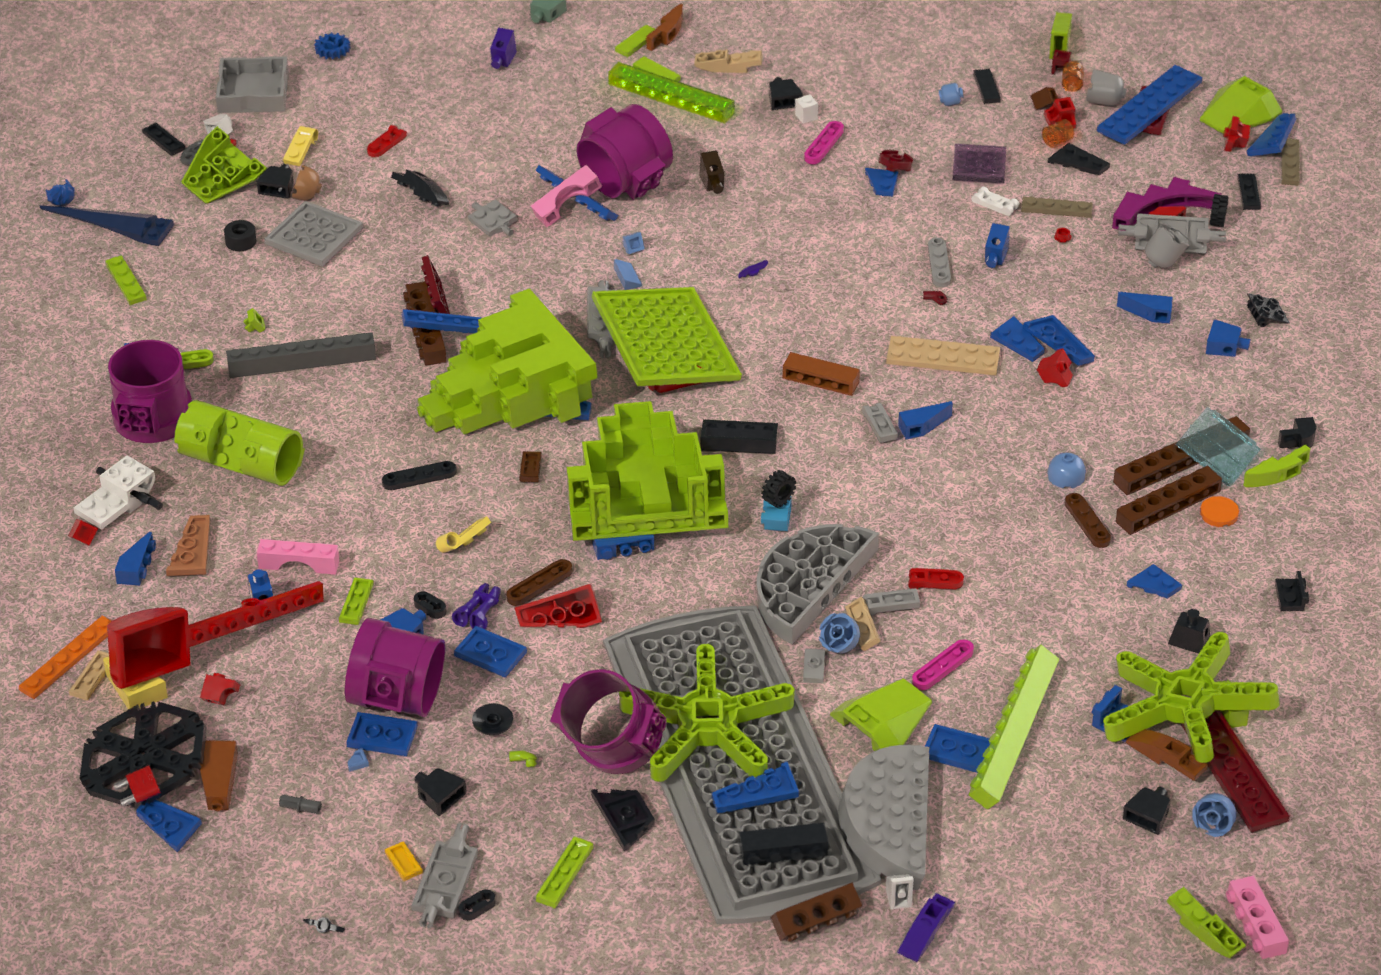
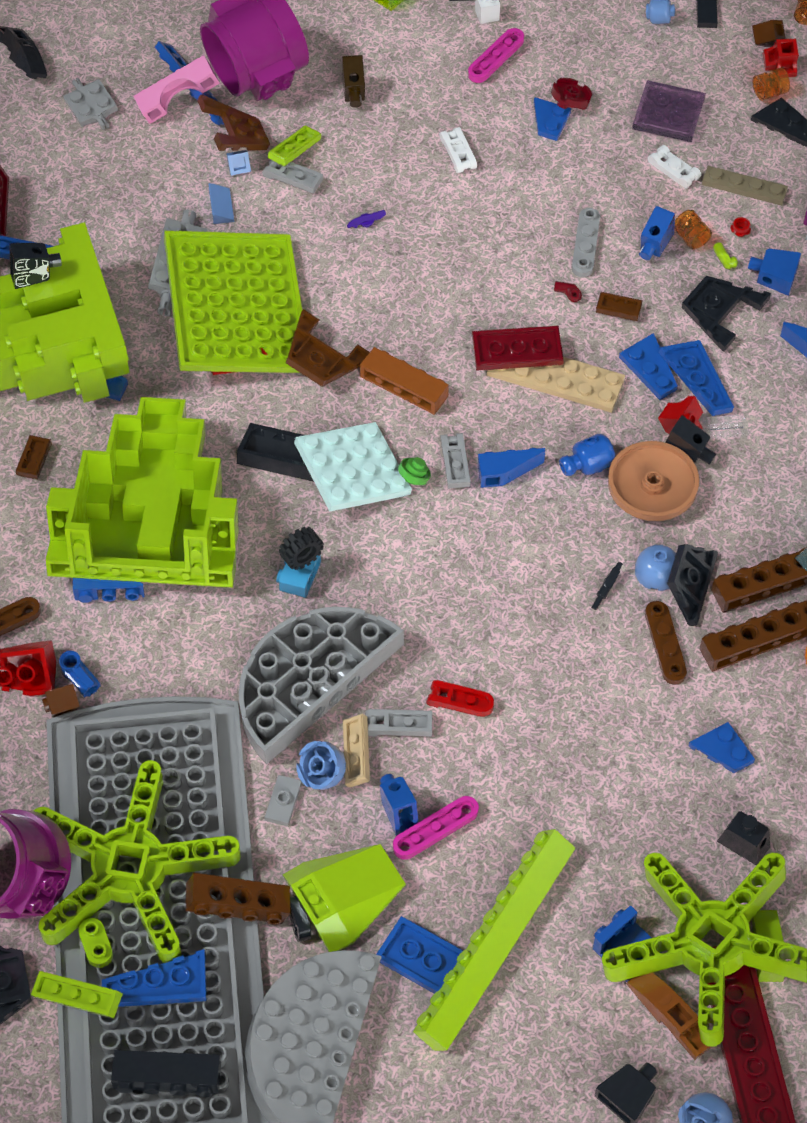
camera: 10 degrees right, 15 degrees up
none -> black torso [9,243,62,289]
none -> lime plate [31,971,123,1018]
none -> reddish brown brick [42,684,80,717]
none -> blue piece [59,651,101,698]
none -> lime plate [78,918,113,968]
none -> reddish brown brick [186,873,290,925]
none -> reddish brown wing [197,94,270,151]
none -> light grey plate [262,160,323,194]
none -> lime tile [268,125,321,166]
none -> reddish brown wing [286,309,370,387]
none -> black beam [289,896,311,942]
none -> light aqua plate [294,422,412,511]
none -> blue torso [380,774,418,836]
none -> bright green plate [398,457,431,485]
none -> white plate [439,127,477,173]
none -> dark red tile [472,326,564,371]
none -> blue piece [559,434,616,476]
none -> black hand [591,562,623,610]
none -> reddish brown plate [596,292,643,321]
none -> nougat dish [608,441,699,521]
none -> black torso [665,415,717,465]
none -> black wing [667,544,718,626]
none -> clear orange wheel [674,210,712,250]
none -> black wing [682,276,771,352]
none -> clear tile [702,414,750,439]
none -> lime arm [713,242,738,270]
none -> blue torso [748,248,801,296]

